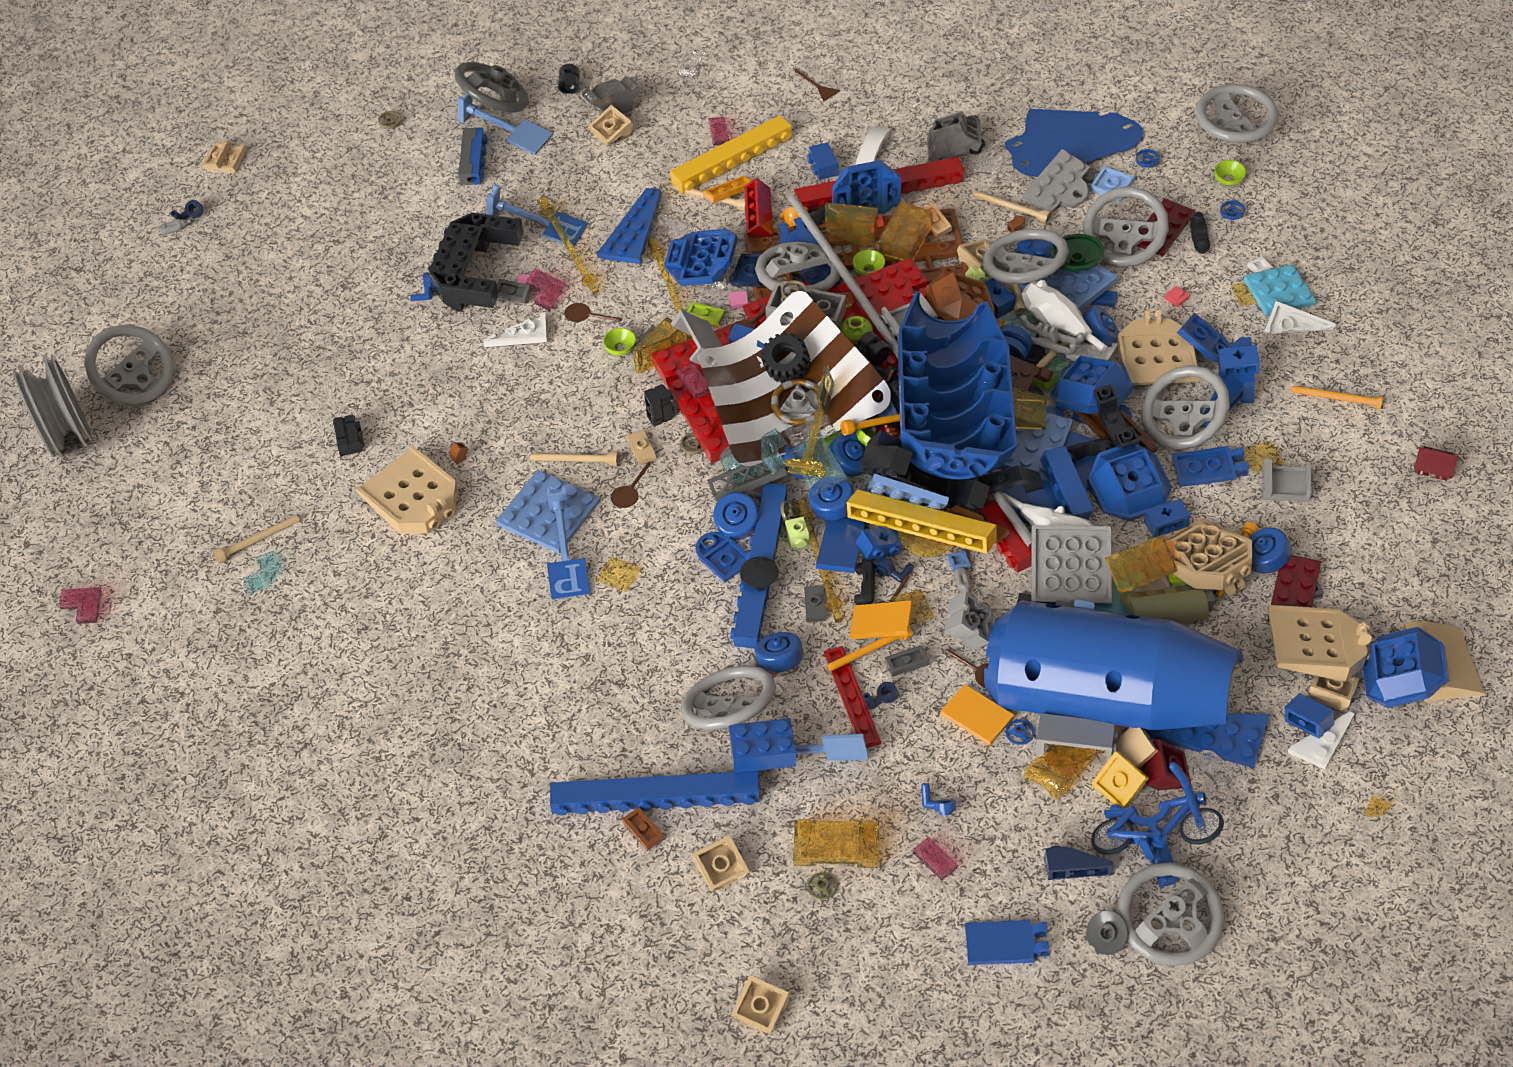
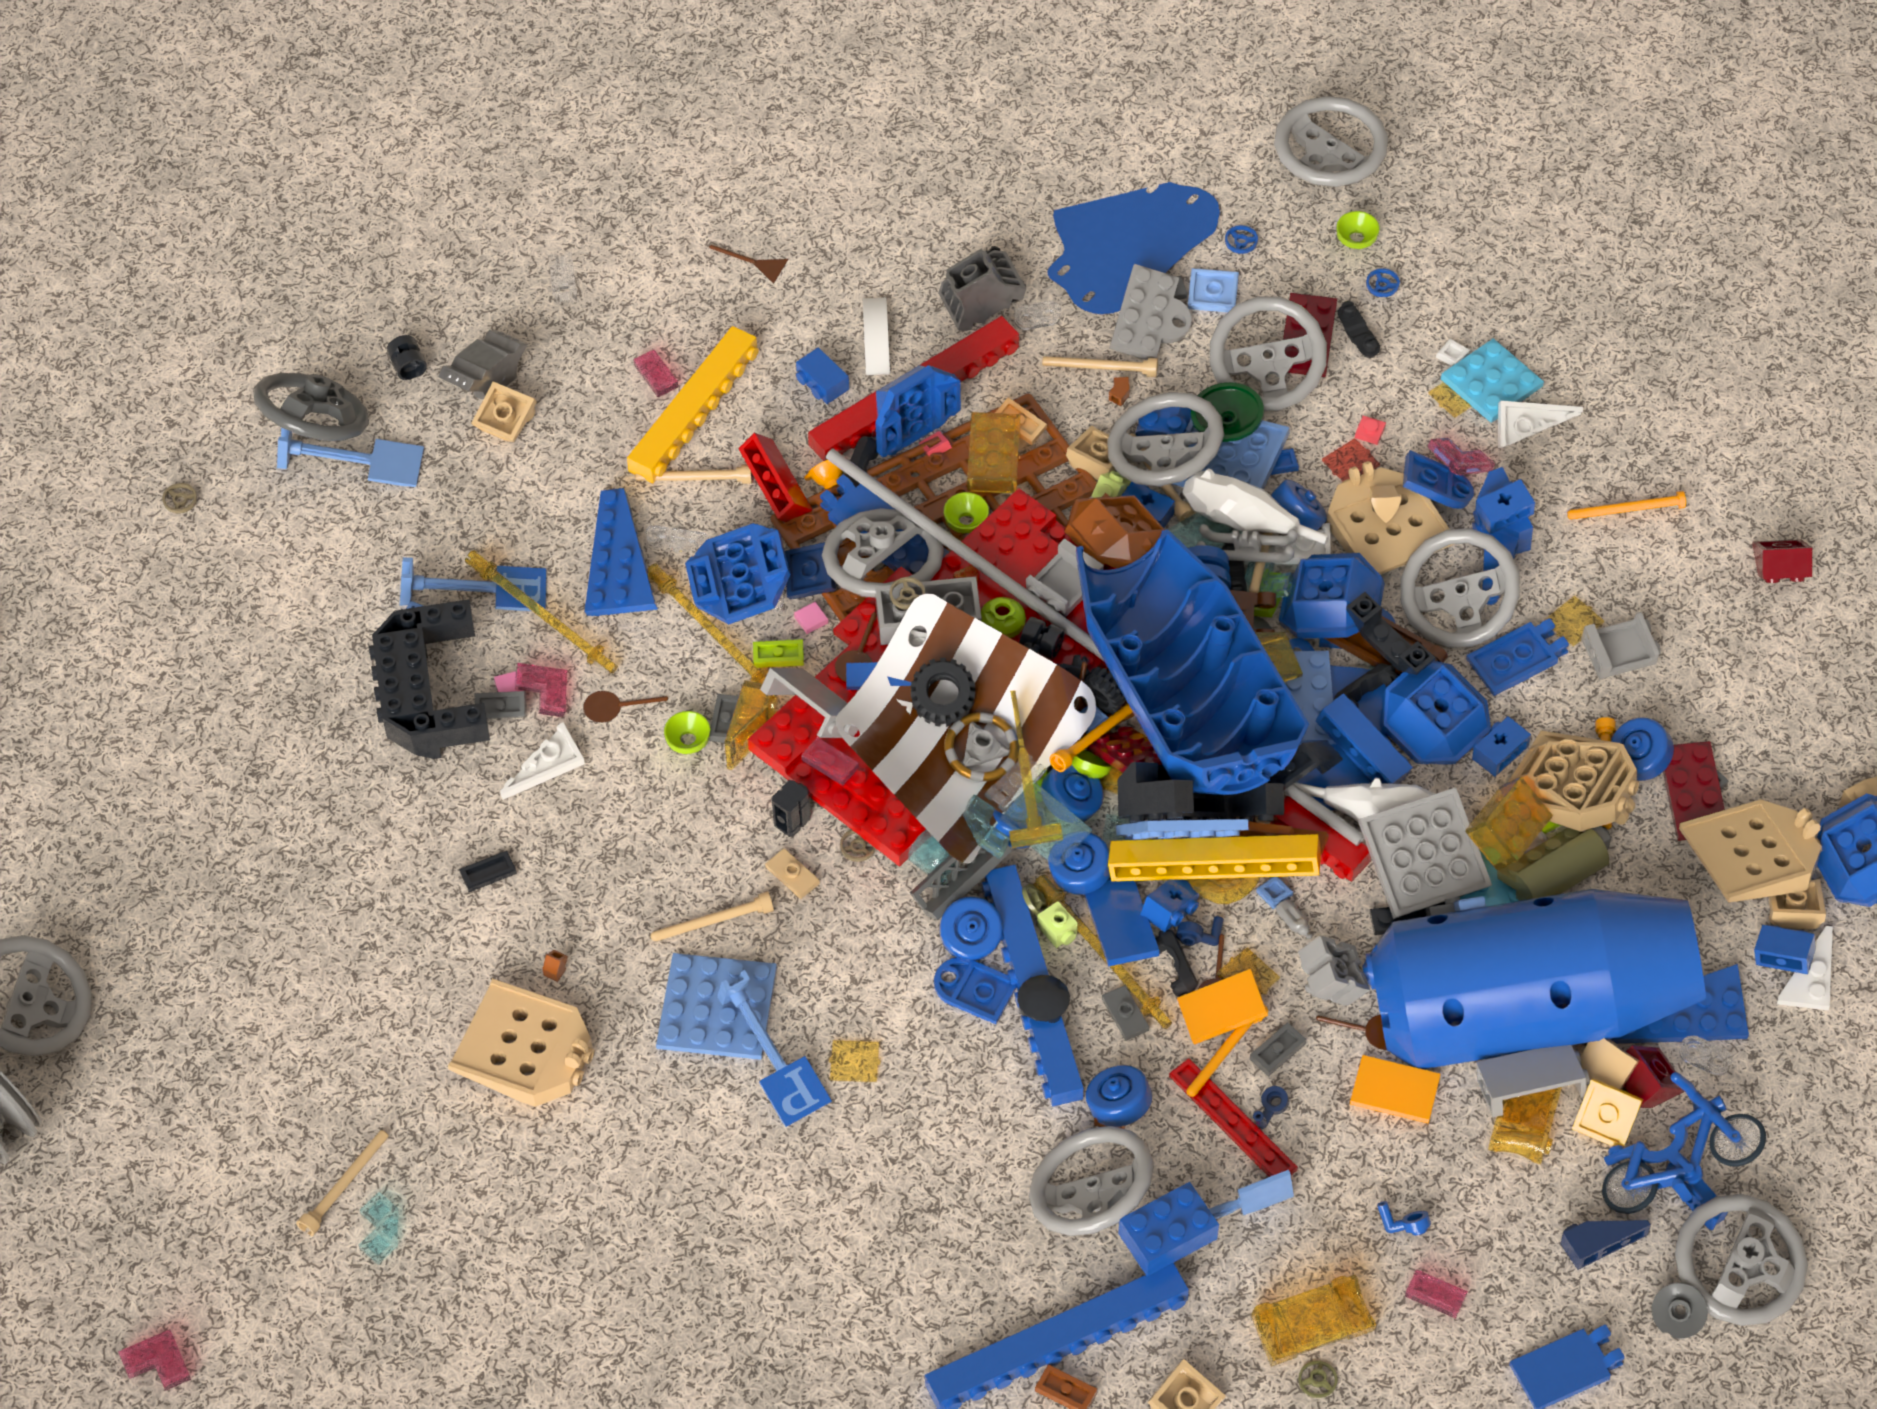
camera: 25 degrees left, 5 degrees up
black brick [333,414,364,456] -> none
blue plate [410,272,432,301] -> none
piece [458,127,488,185] -> none
reddish brown piece [610,462,651,508] -> none
light orange tile [703,175,752,203] -> none
clear yellow slope [825,203,878,248] -> none
blue piece [1005,720,1034,745] -> none
none -> black tile [459,850,517,892]
none -> clear red piece [1322,438,1380,482]
none -> tan tile [1369,485,1401,523]
none -> clear pink plate [1427,438,1495,475]

